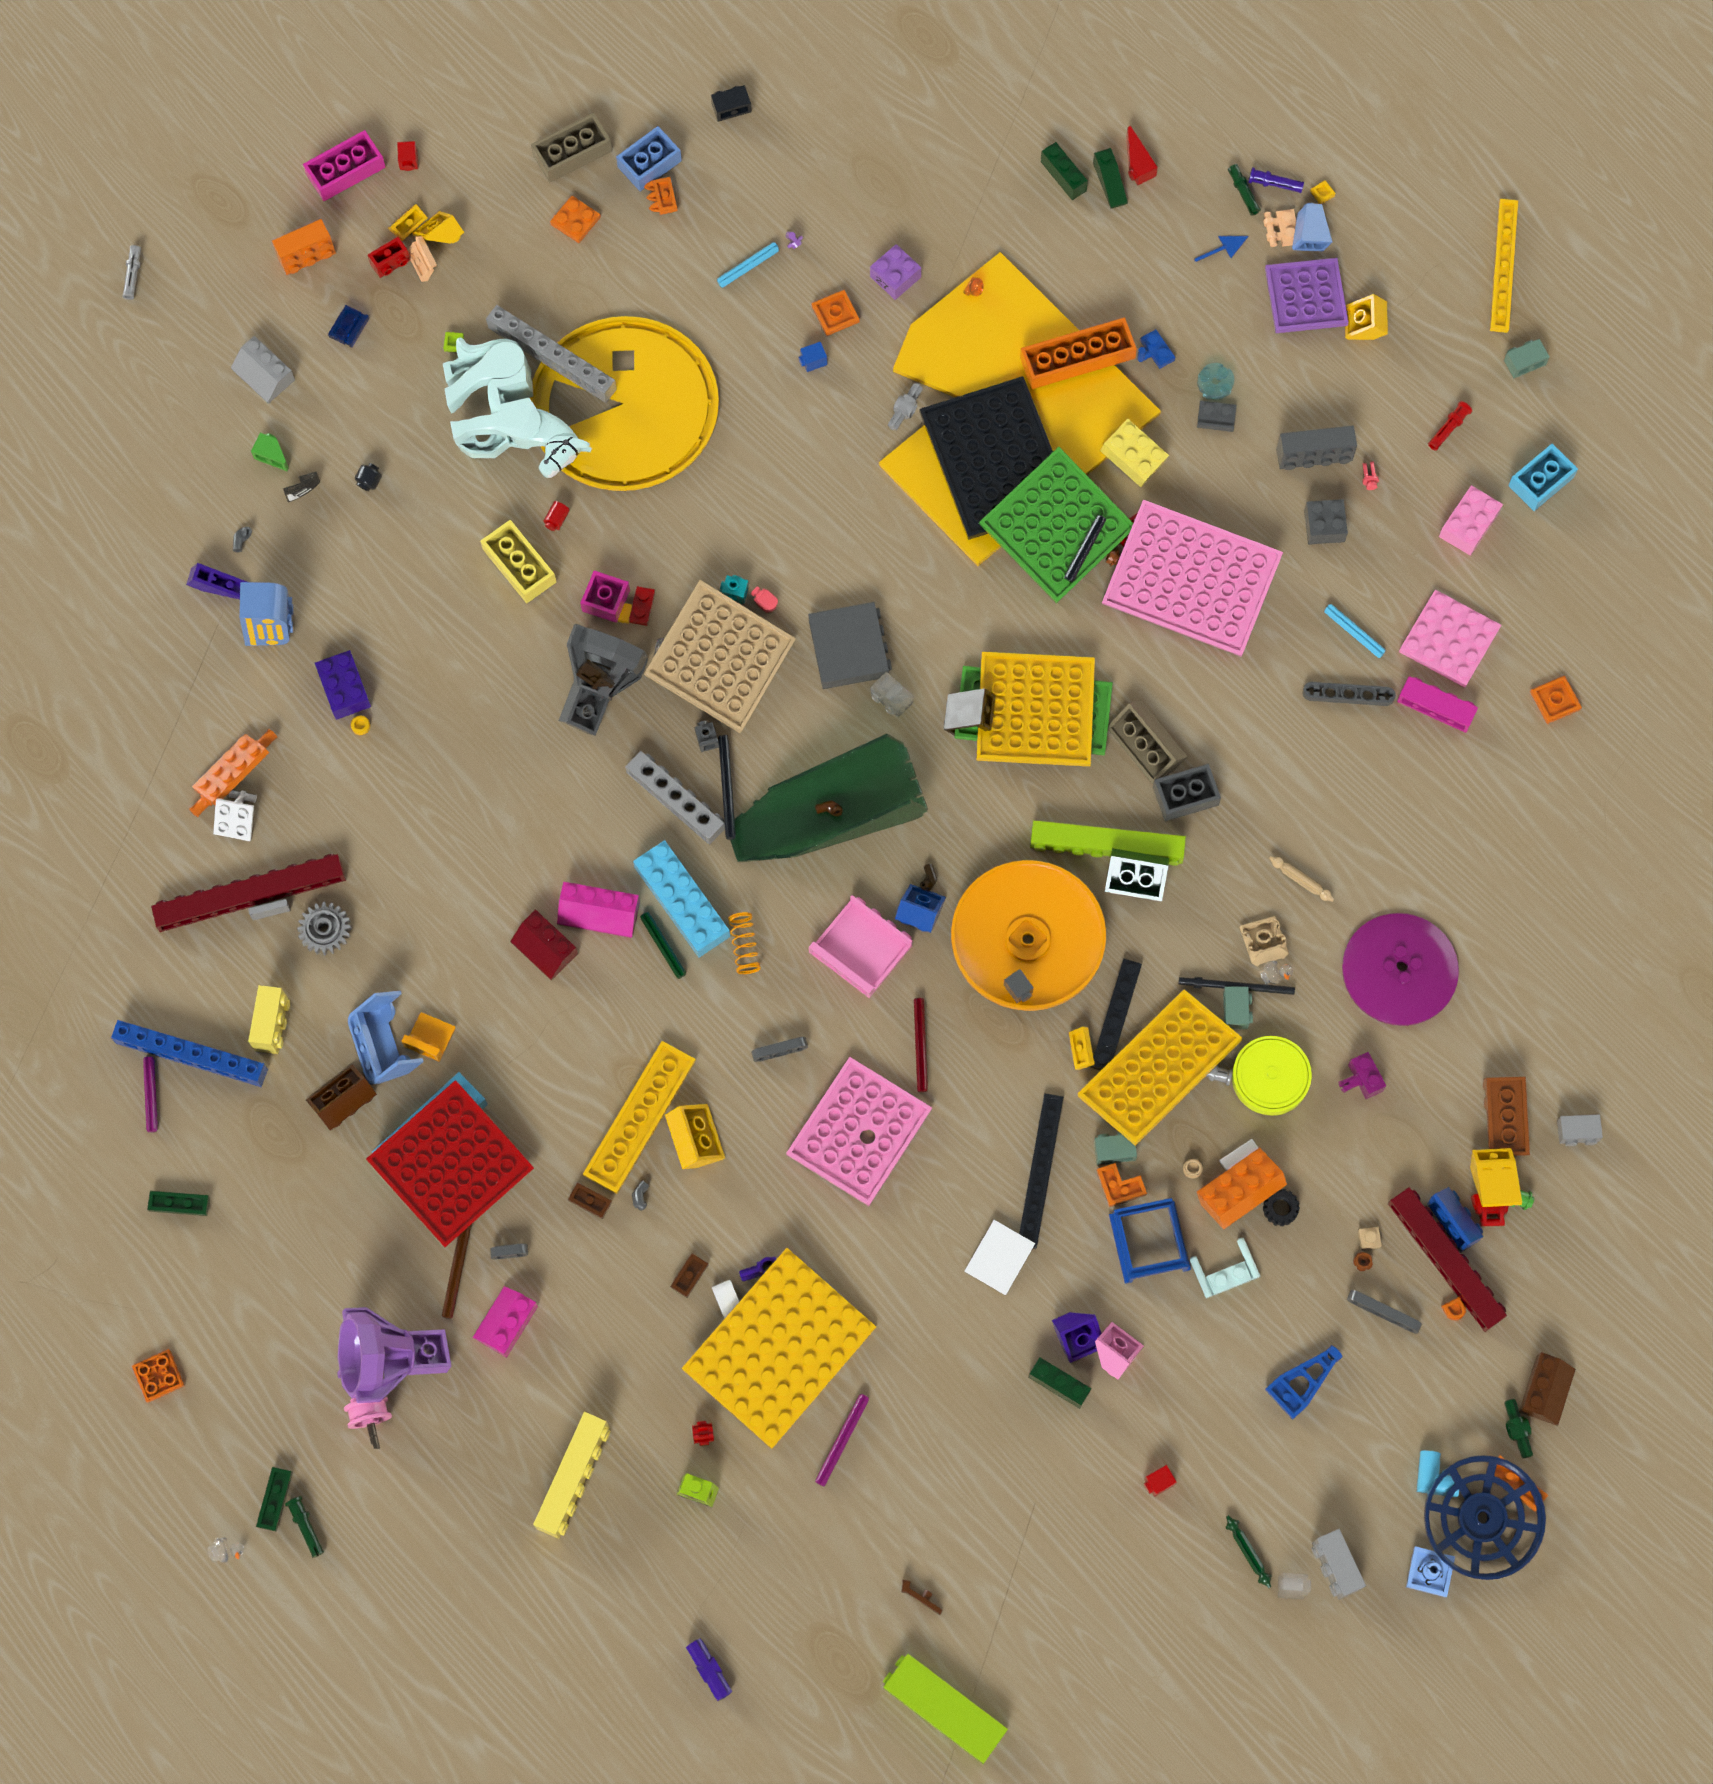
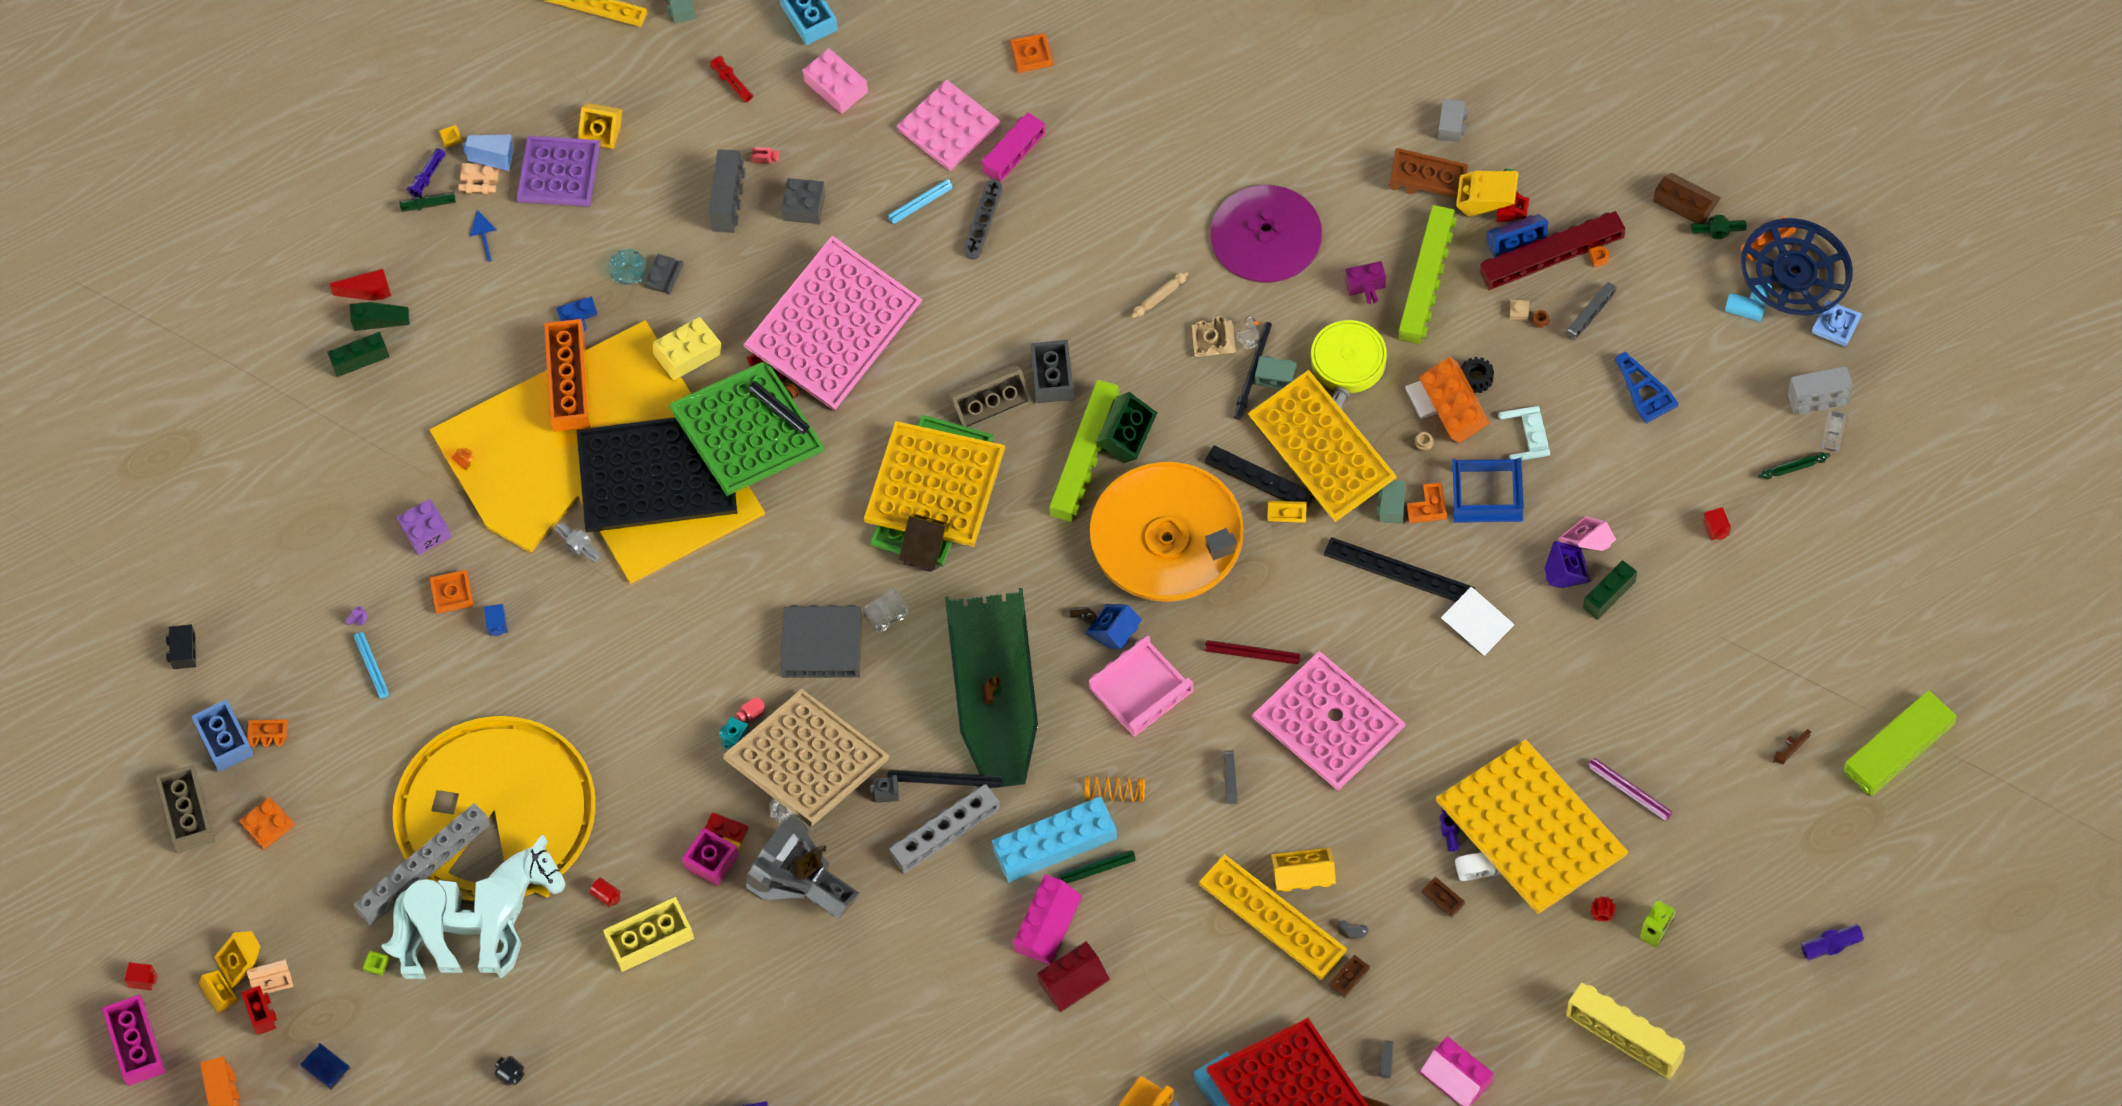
camera: 75 degrees left, 10 degrees down
none -> lime brick [1399,205,1457,345]

